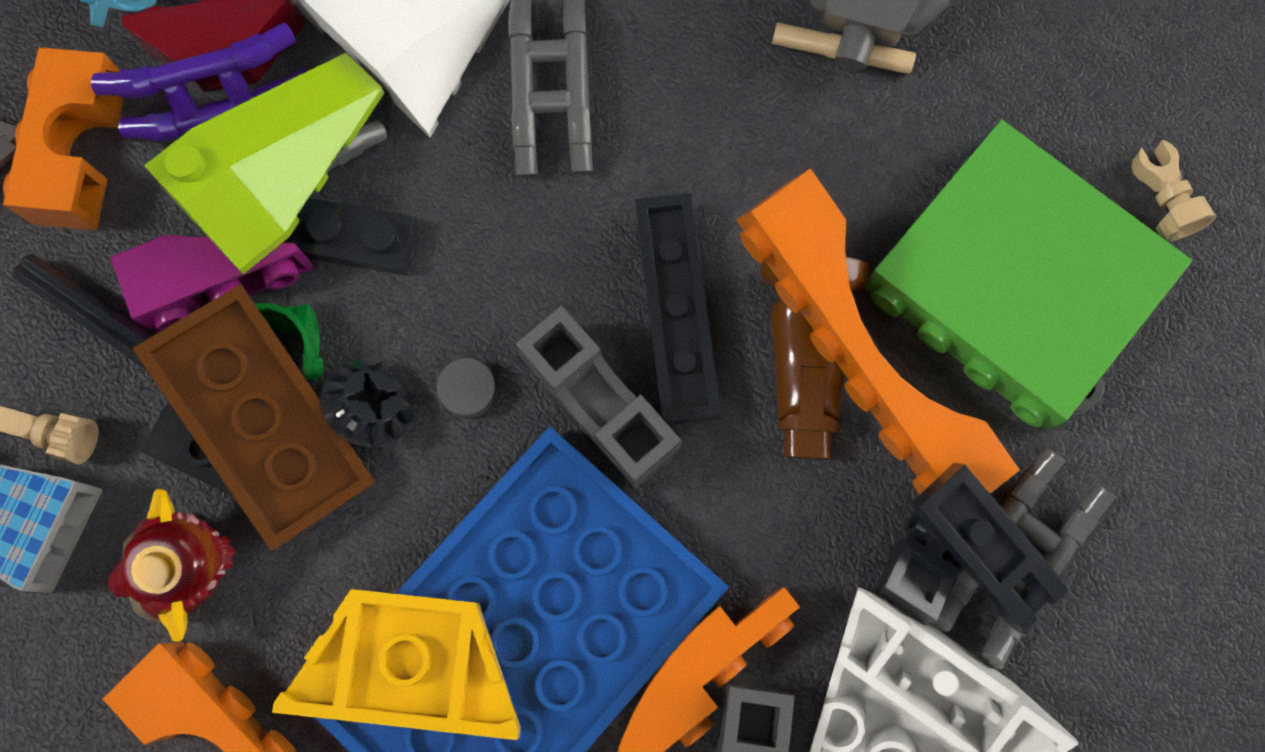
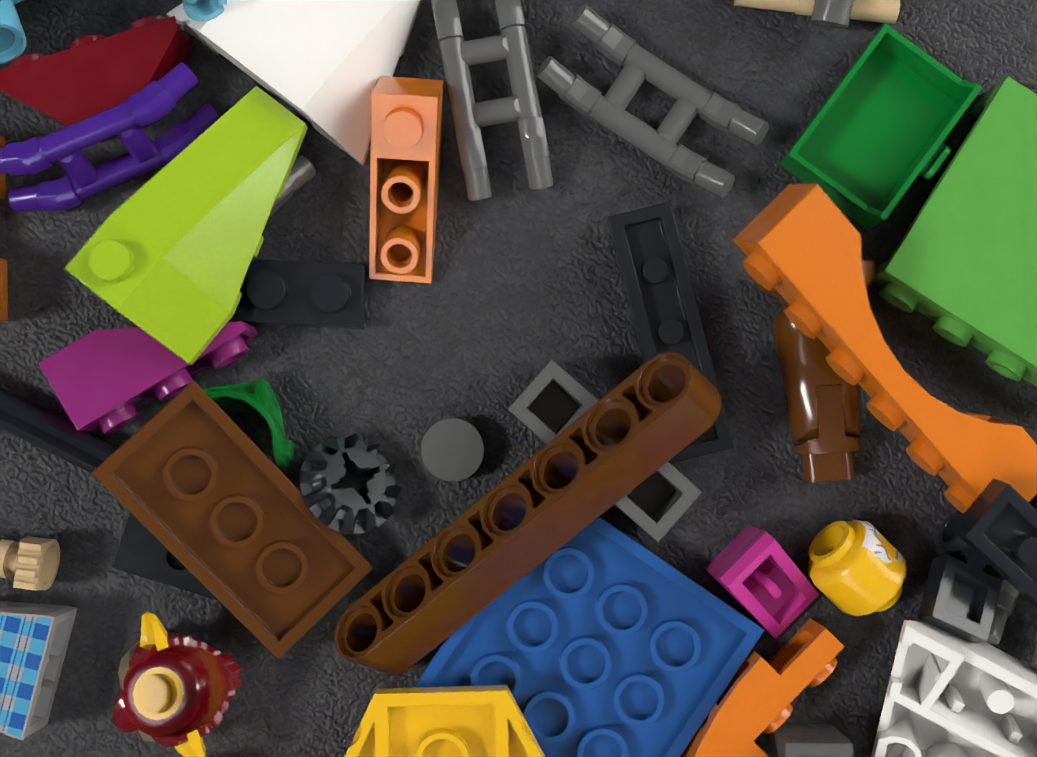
camera: 15 degrees left, 10 degrees up
none -> reddish brown beam [334,352,721,676]
none -> orange slope [369,76,444,283]
none -> dark grey piece [536,4,769,198]
none -> dark pink slope [705,524,819,639]
none -> green container [779,23,983,230]
none -> yellow head [808,520,906,616]

